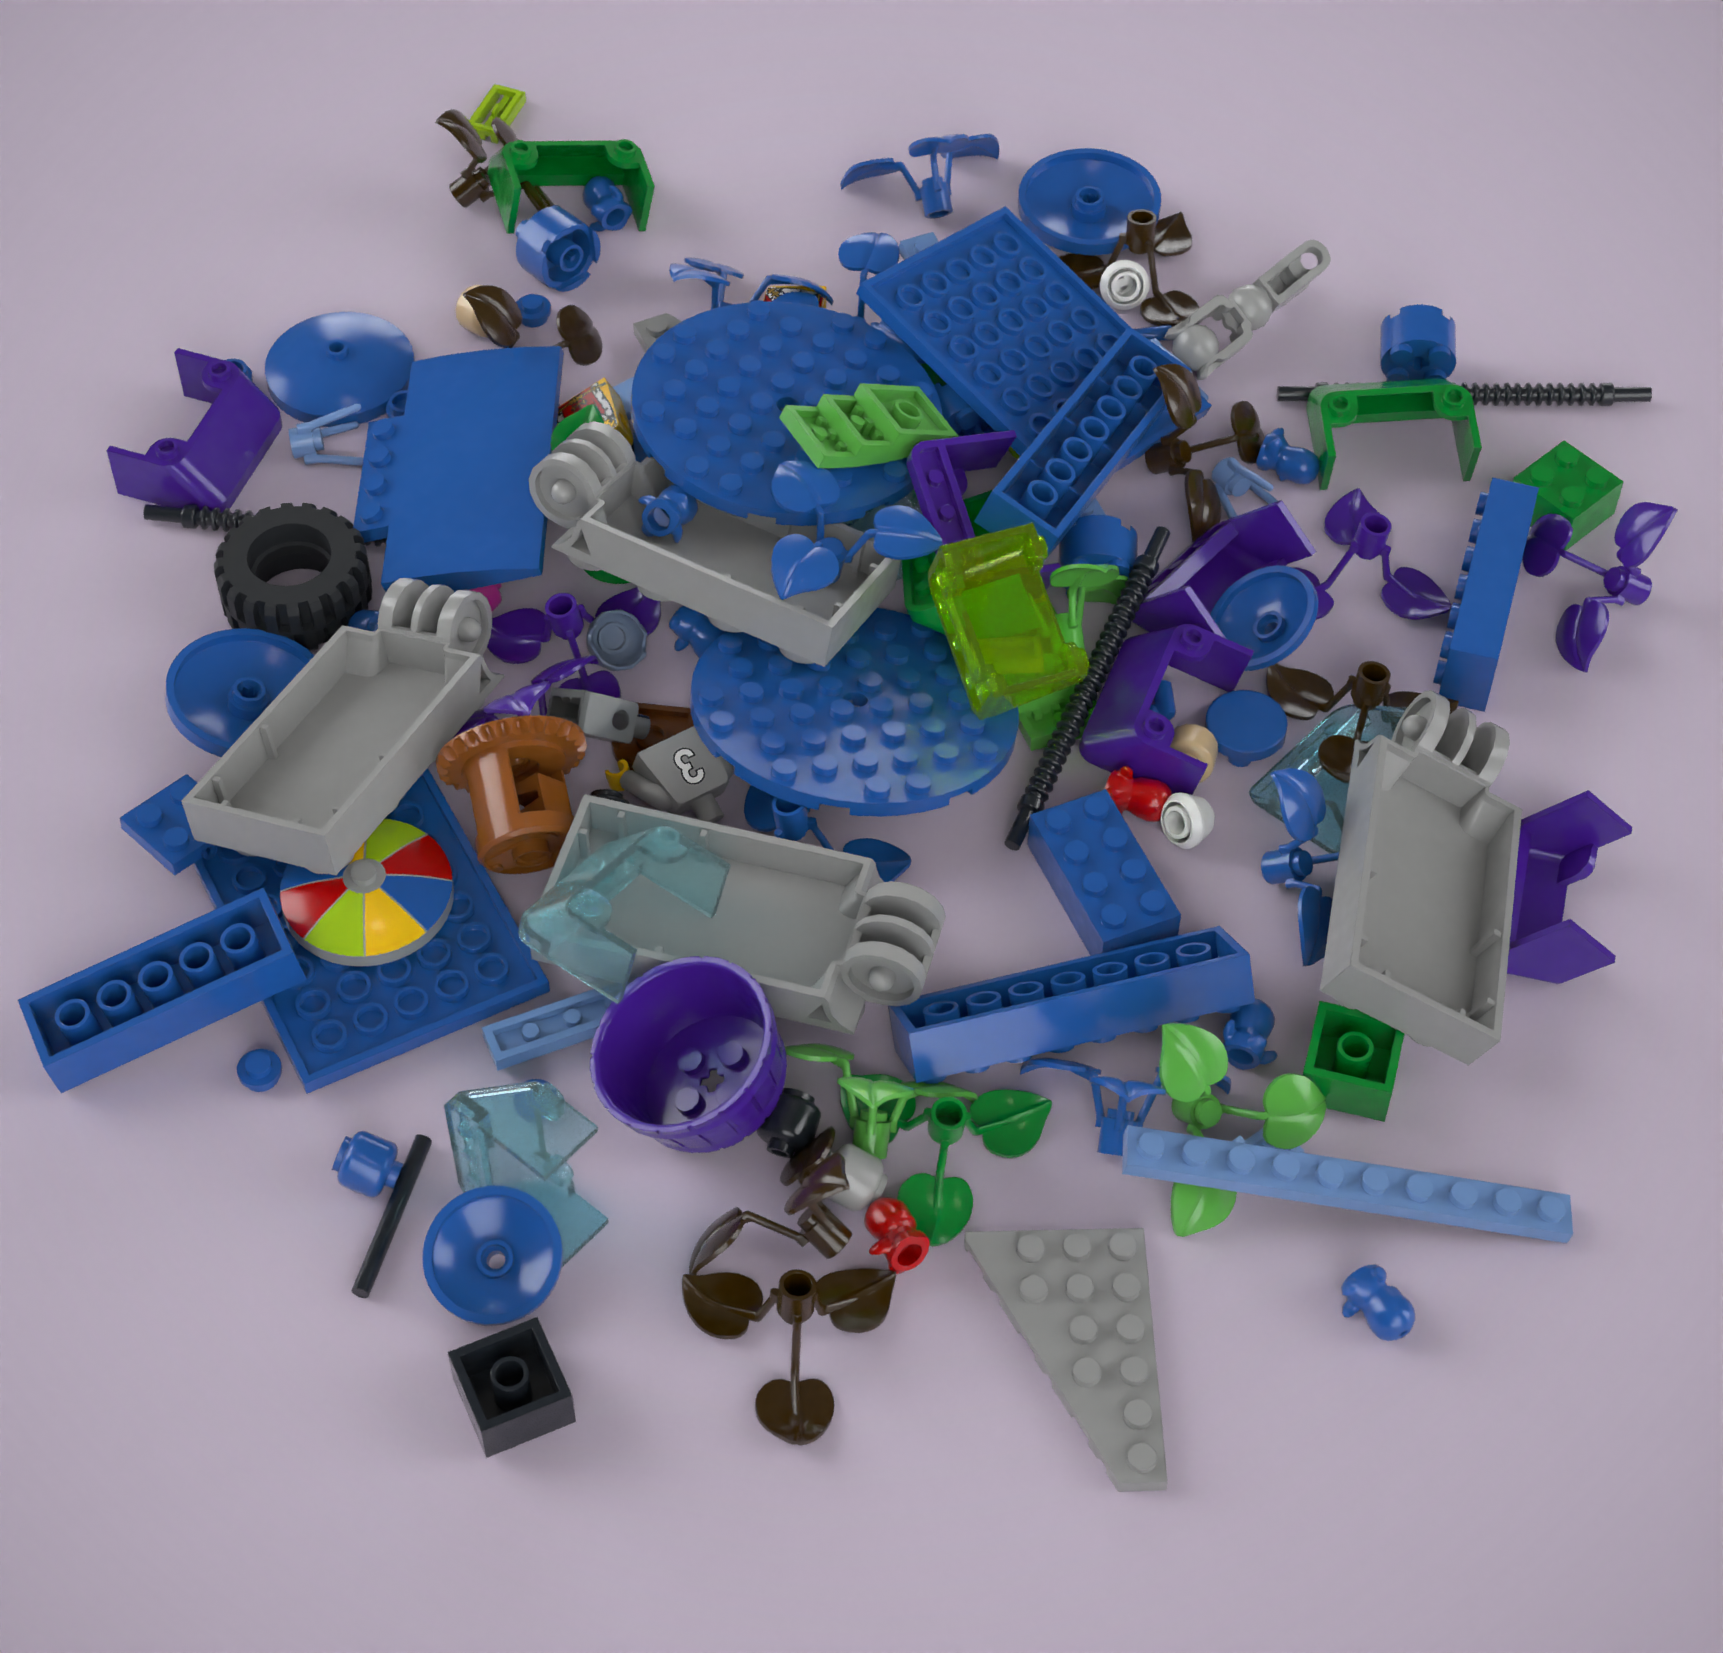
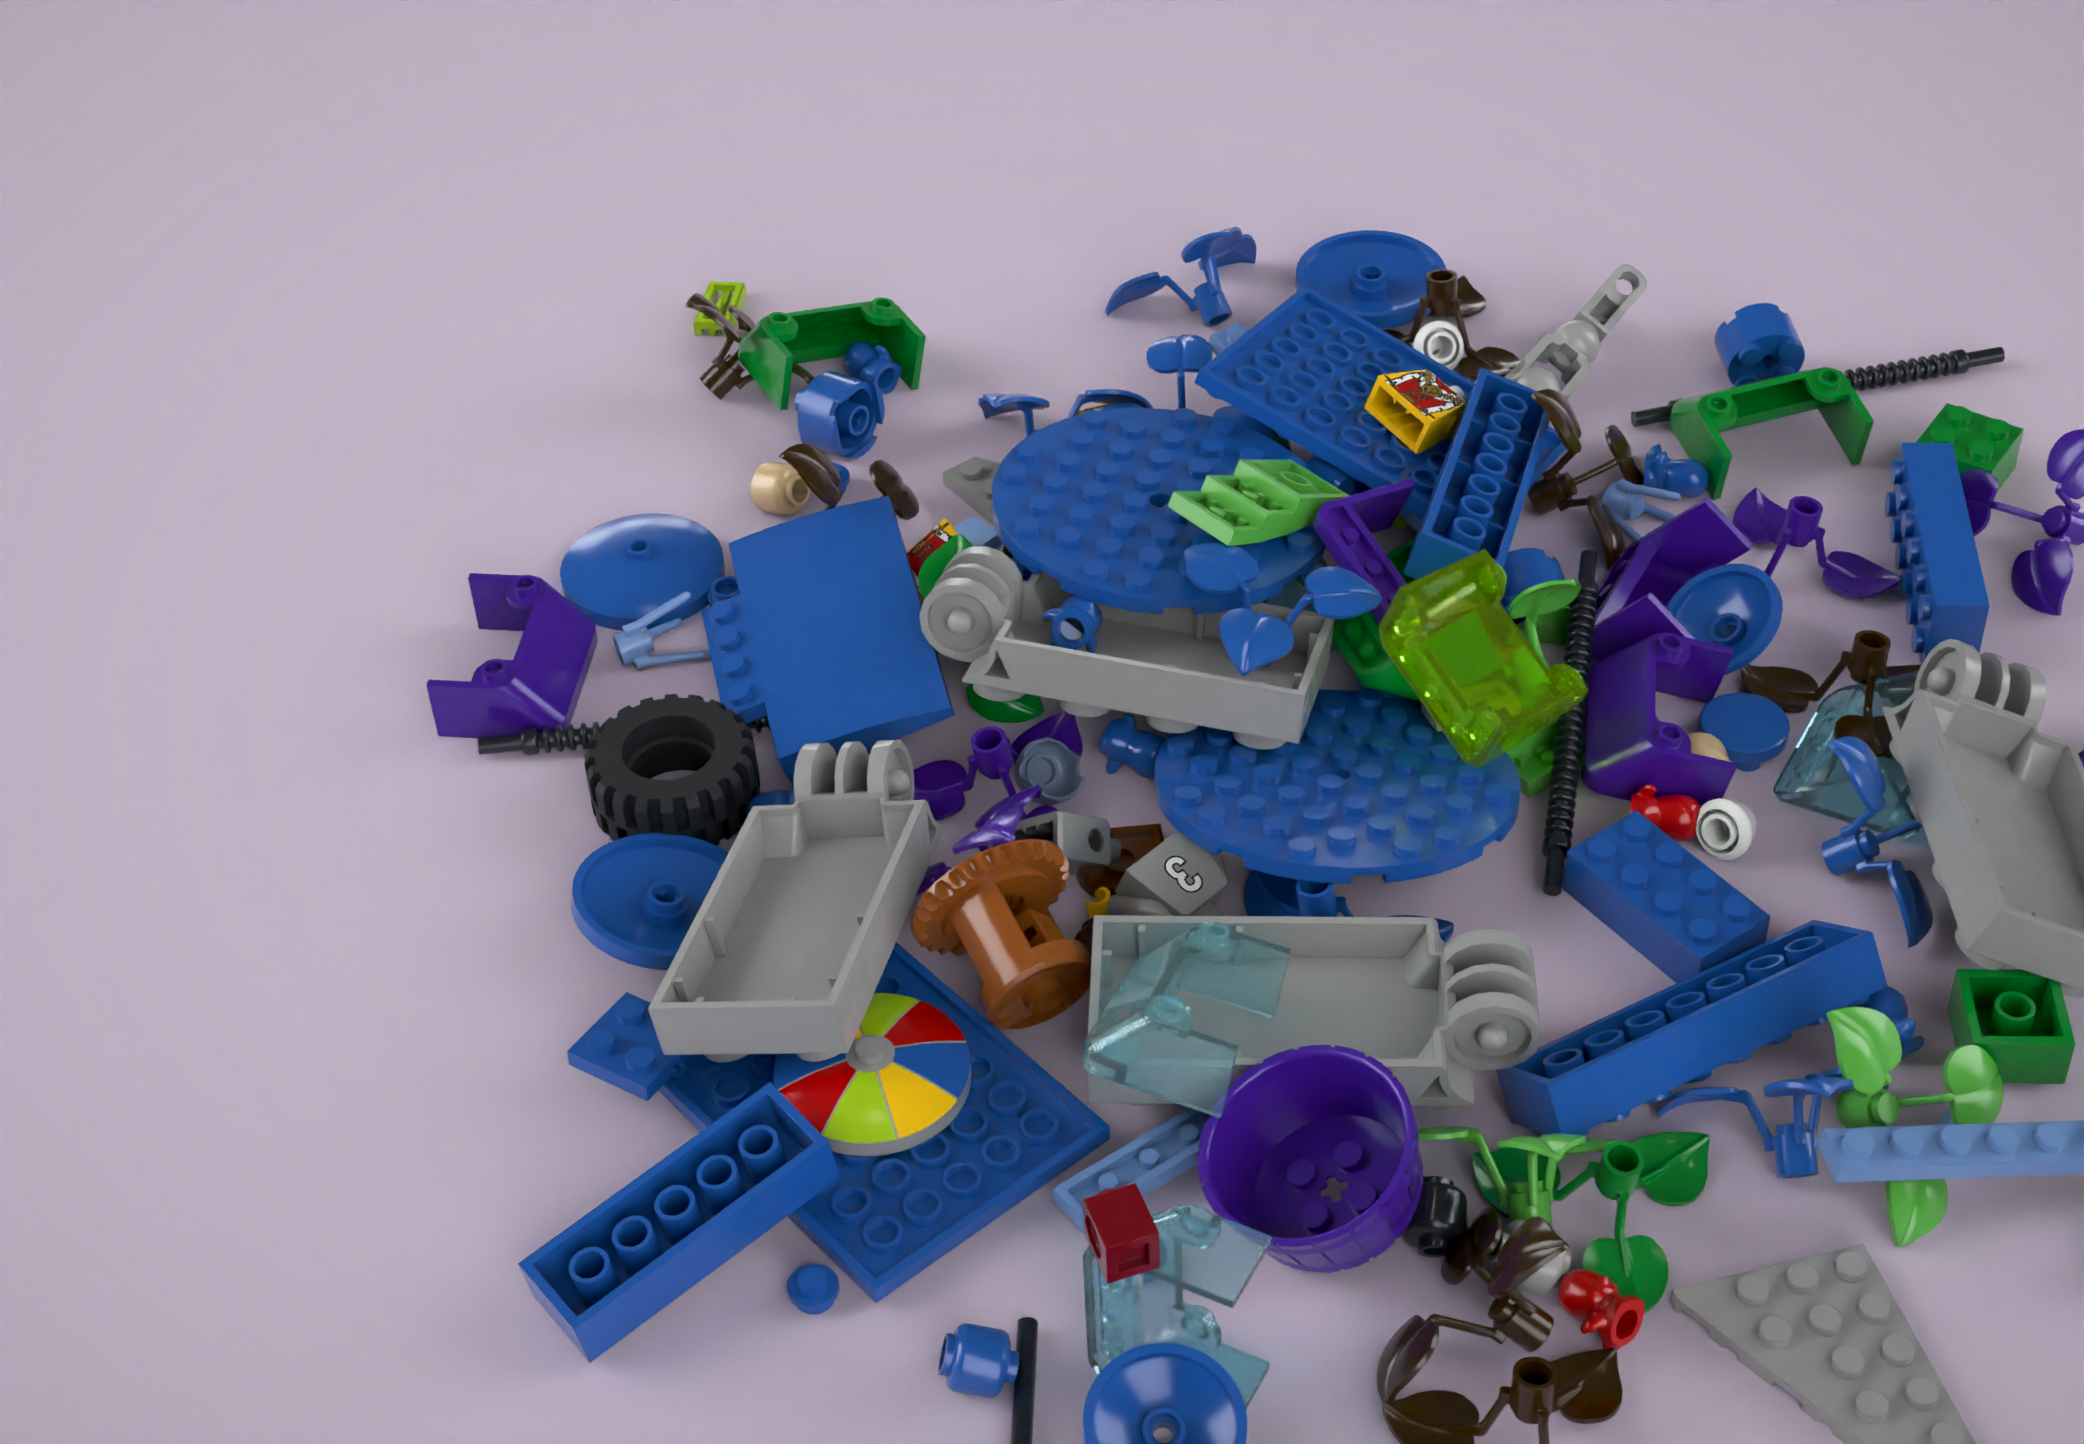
camera: 10 degrees left, 10 degrees down
none -> dark red brick [1083,1183,1160,1284]
none -> yellow torso [1364,370,1465,454]

